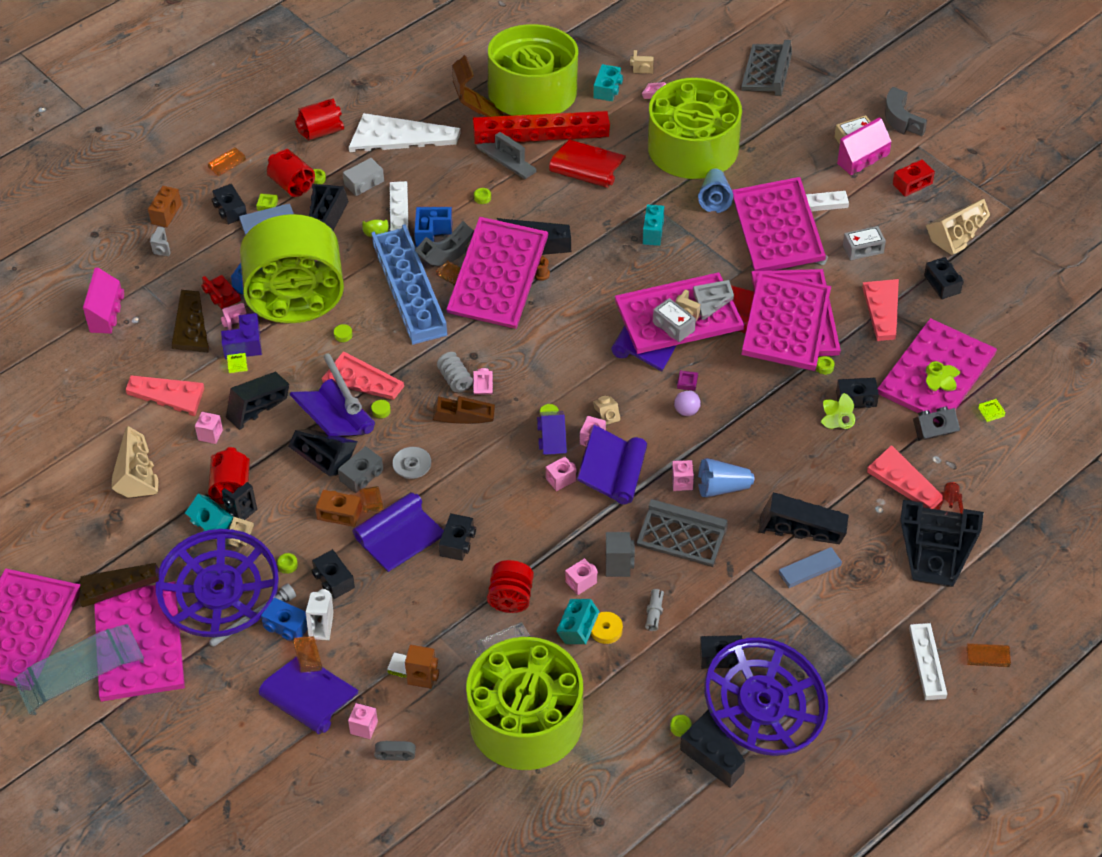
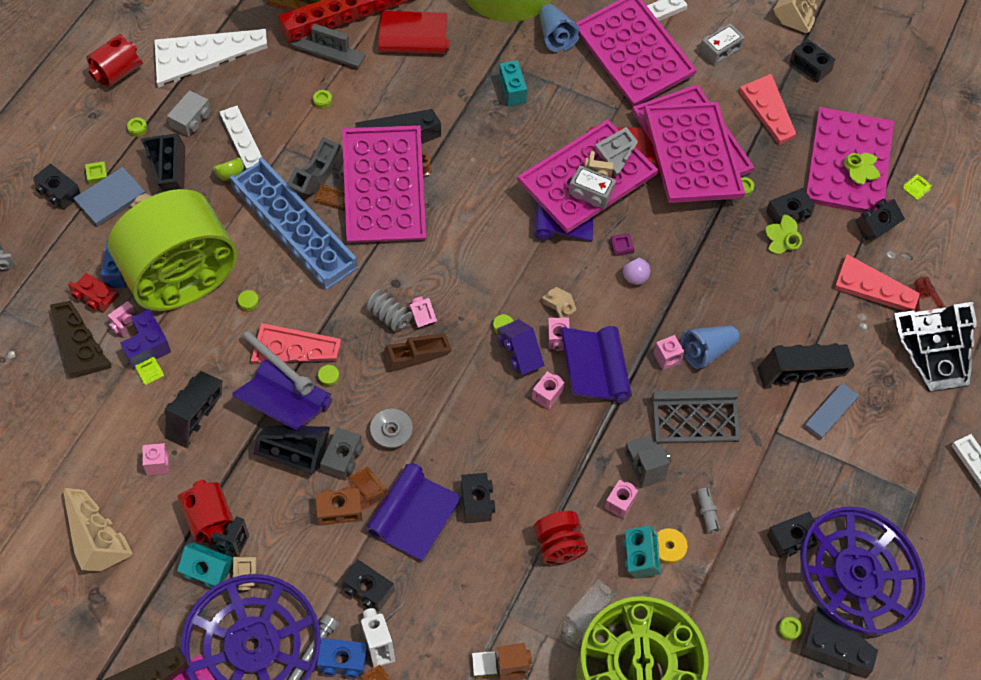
camera: 25 degrees left, 10 degrees up
coral wing [126,375,204,416] -> none
clear orange tile [208,147,246,176] -> none
red cylinder [267,149,315,197] -> none
lime tile [277,553,298,574] -> none
blue brick [415,207,453,247] -> none

